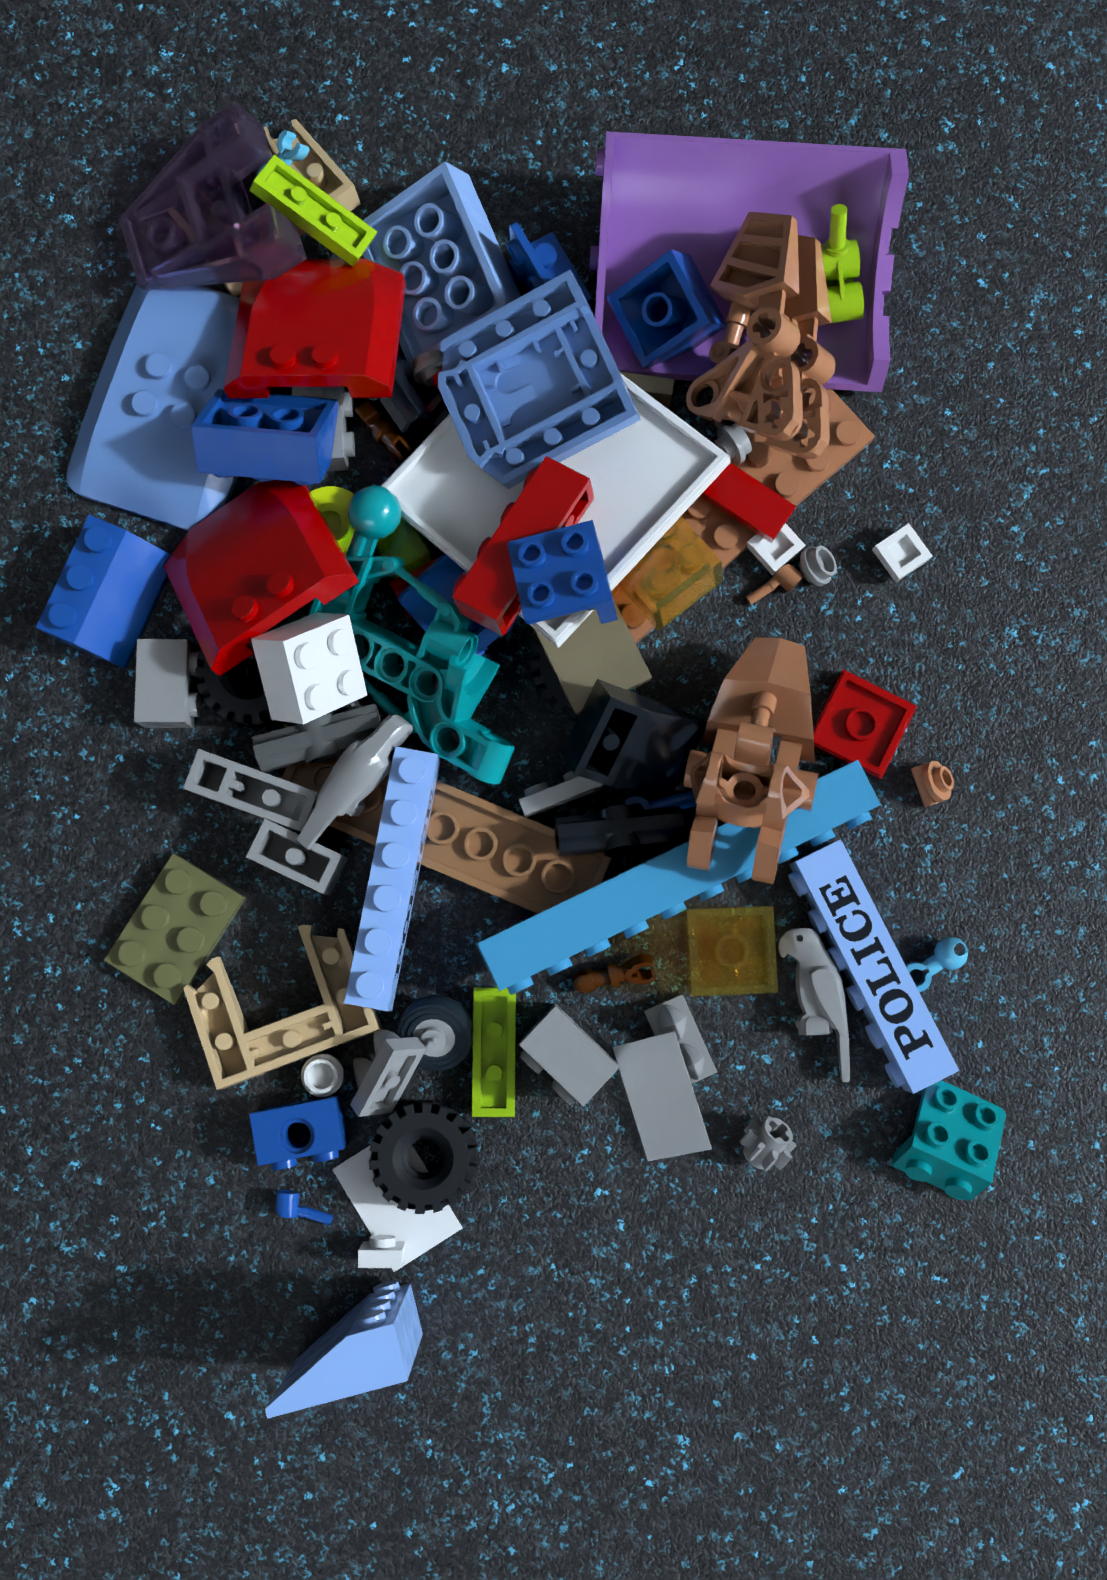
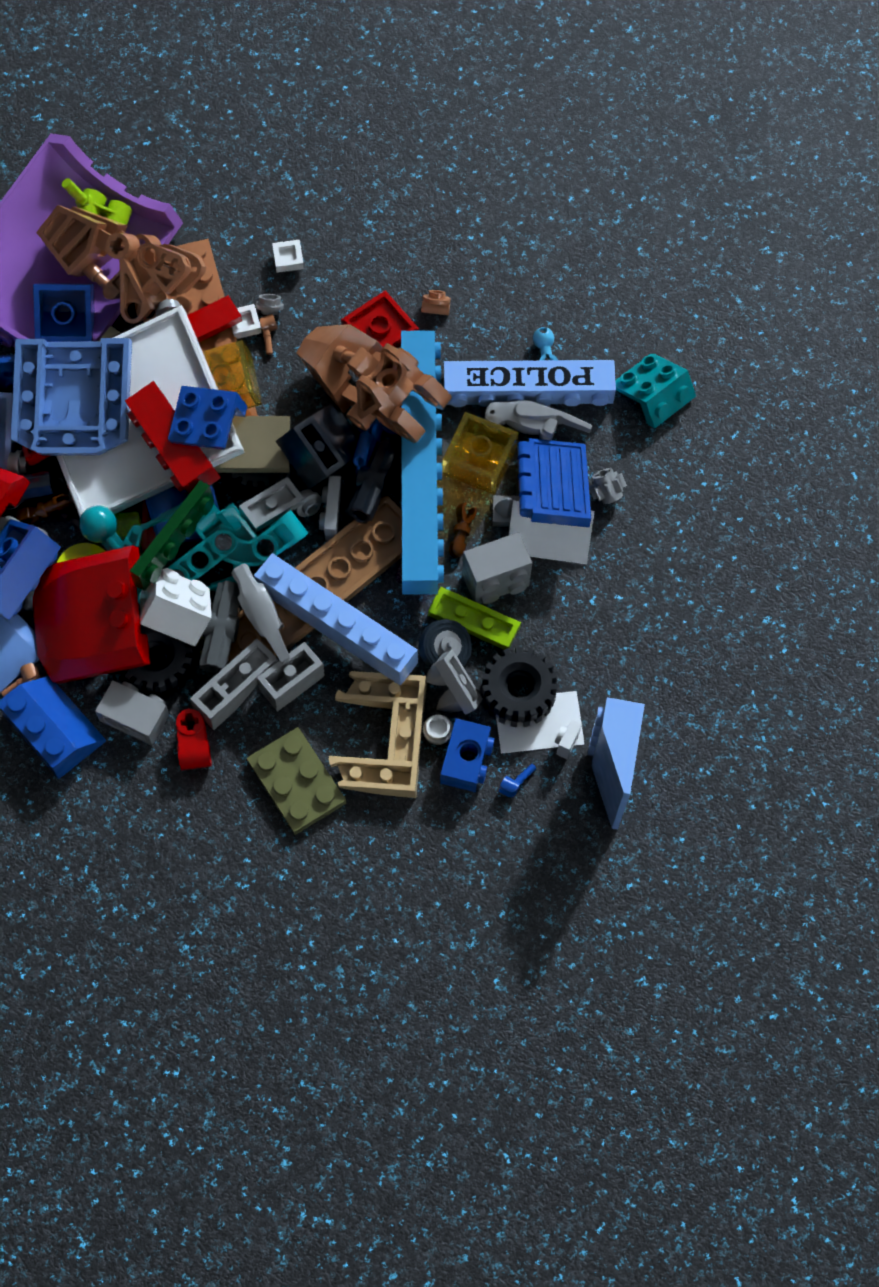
camera: 65 degrees left, 15 degrees down
none -> nougat hand [1,663,40,696]
none -> dark green plate [129,481,214,591]
none -> red piece [176,709,212,771]
none -> light grey tile [239,477,304,533]
none -> light grey plate [295,489,322,517]
none -> blue piece [353,429,372,470]
none -> blue hinge [517,438,591,527]

